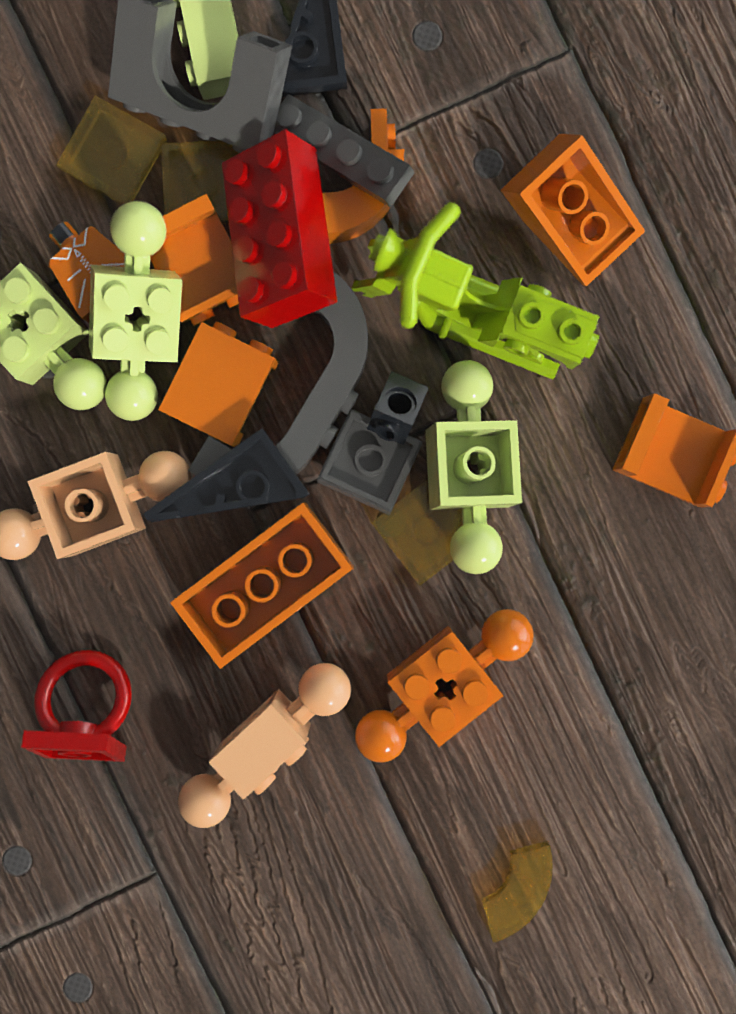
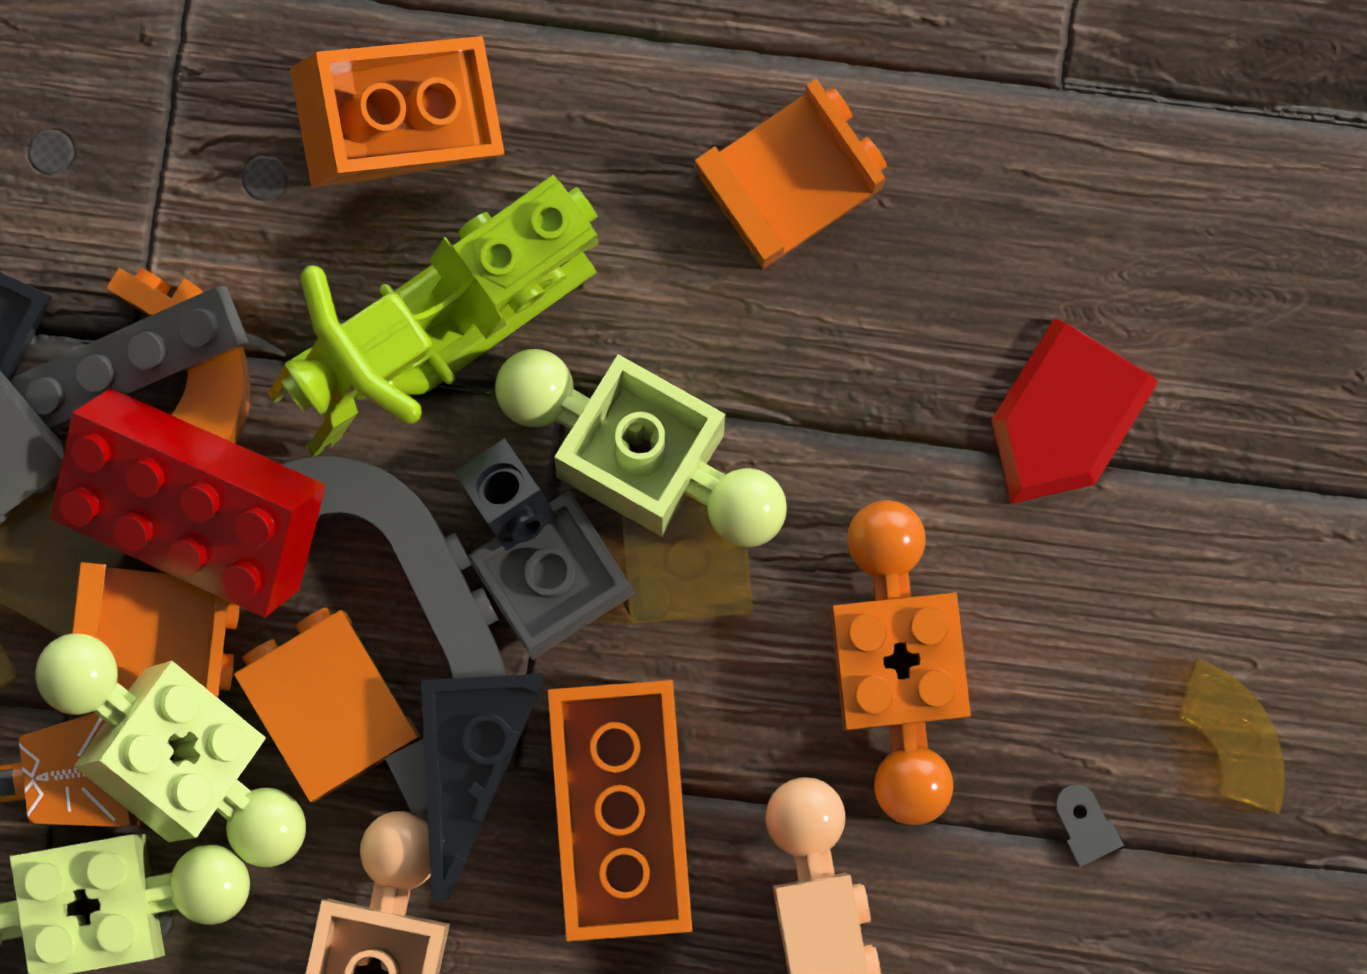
camera: 55 degrees left, 5 degrees down
none -> red tile [990,318,1158,505]
none -> dark grey piece [1055,785,1124,867]

